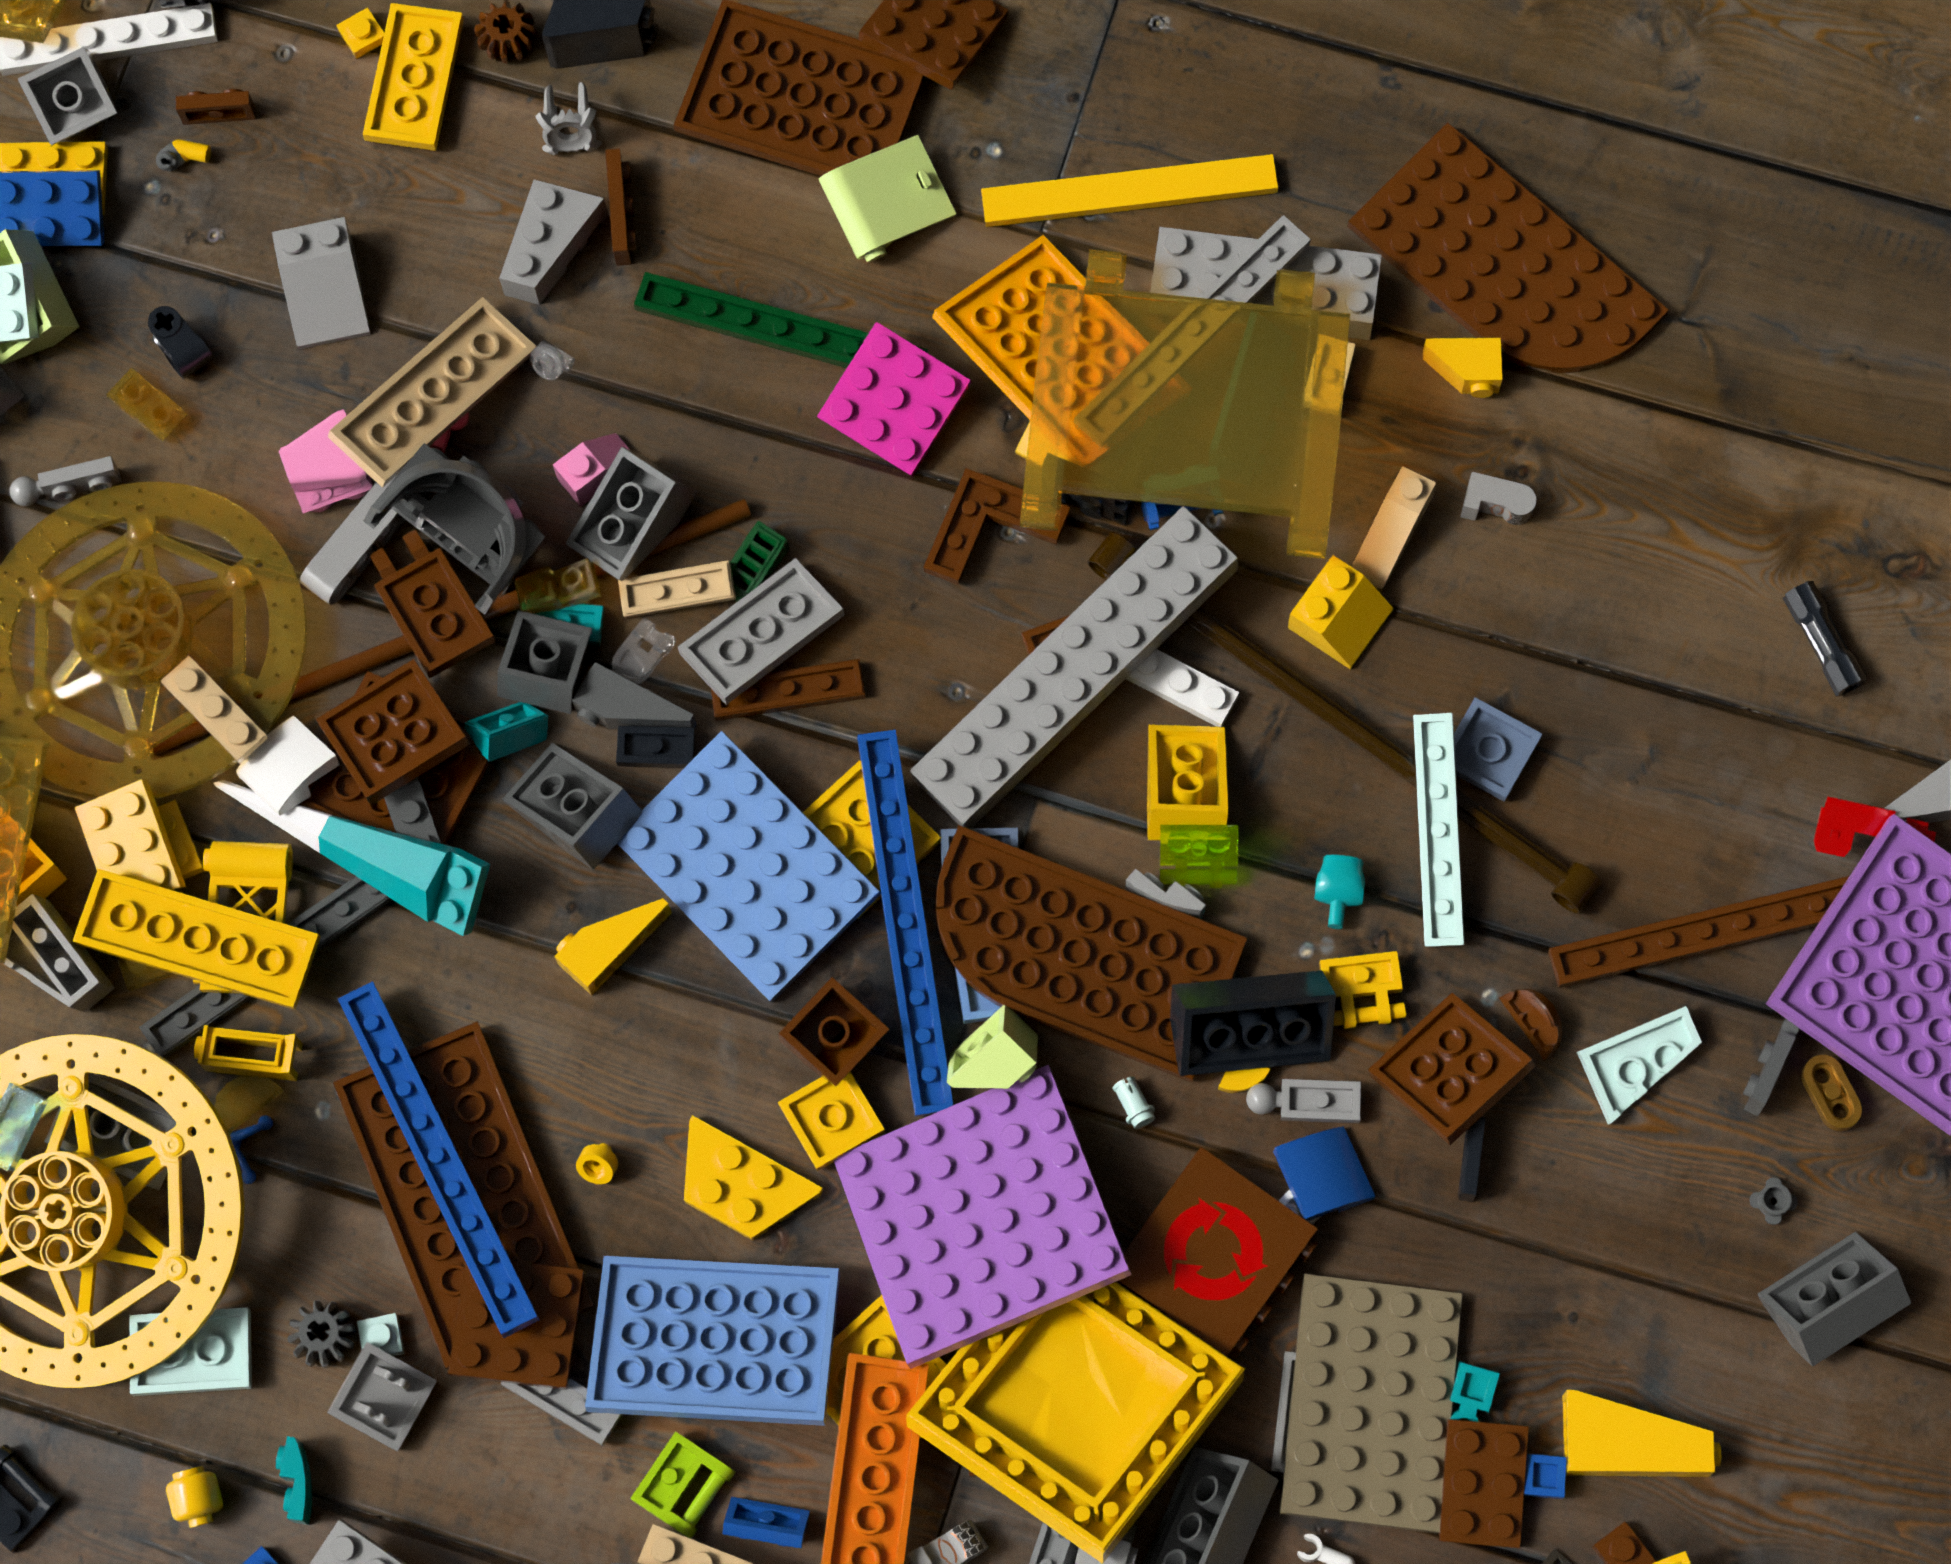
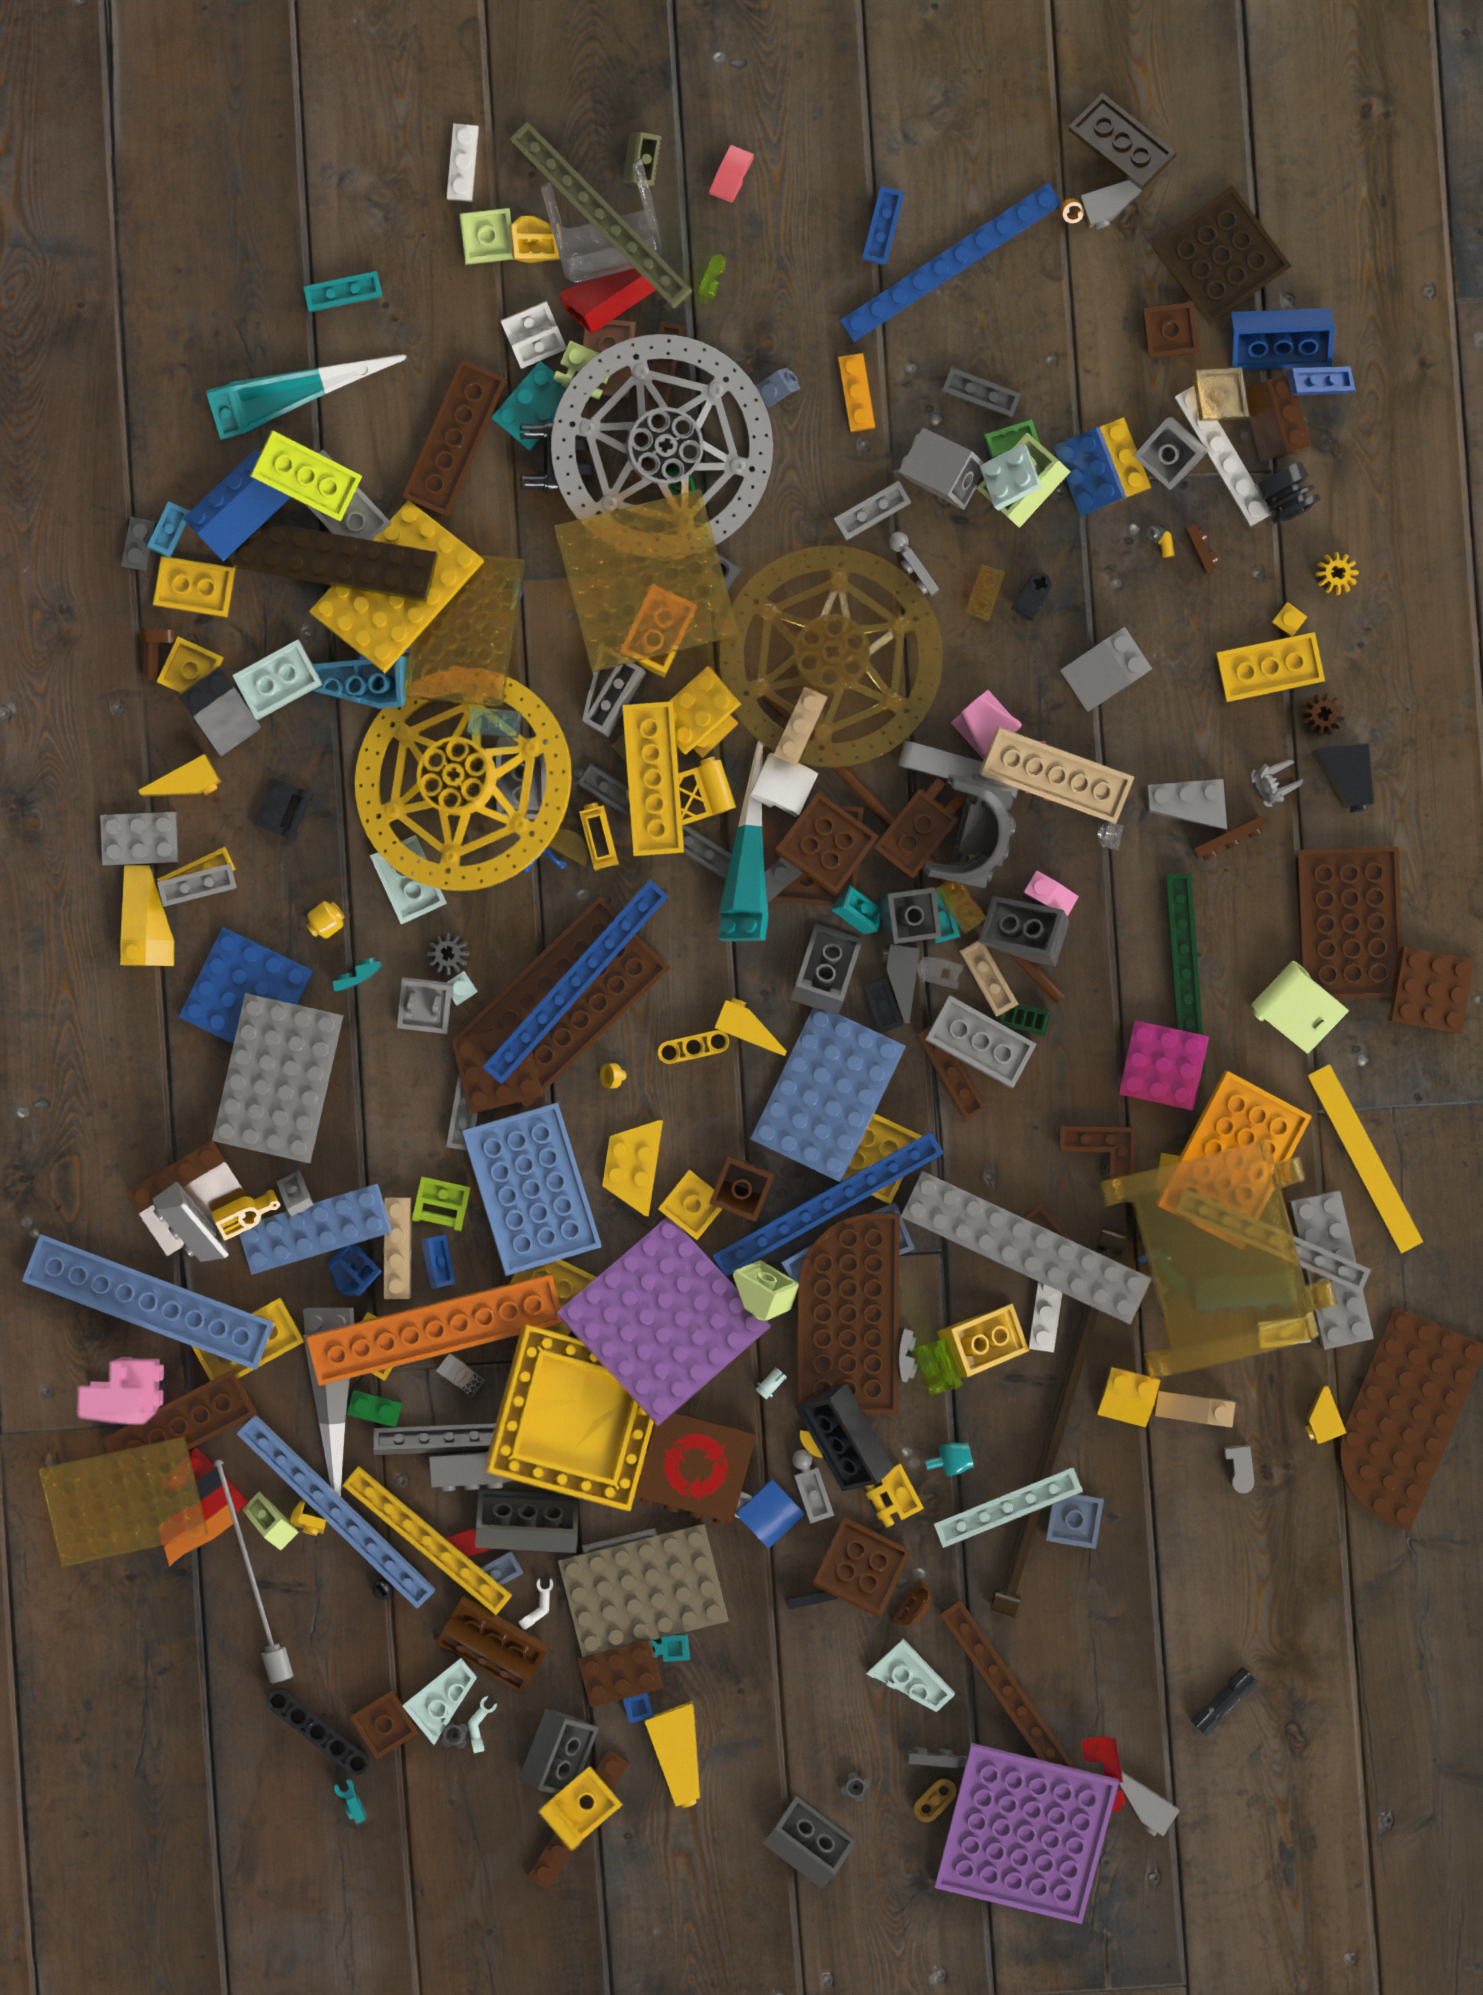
camera: 60 degrees right, 15 degrees up
none -> yellow beam [658,1030,729,1064]

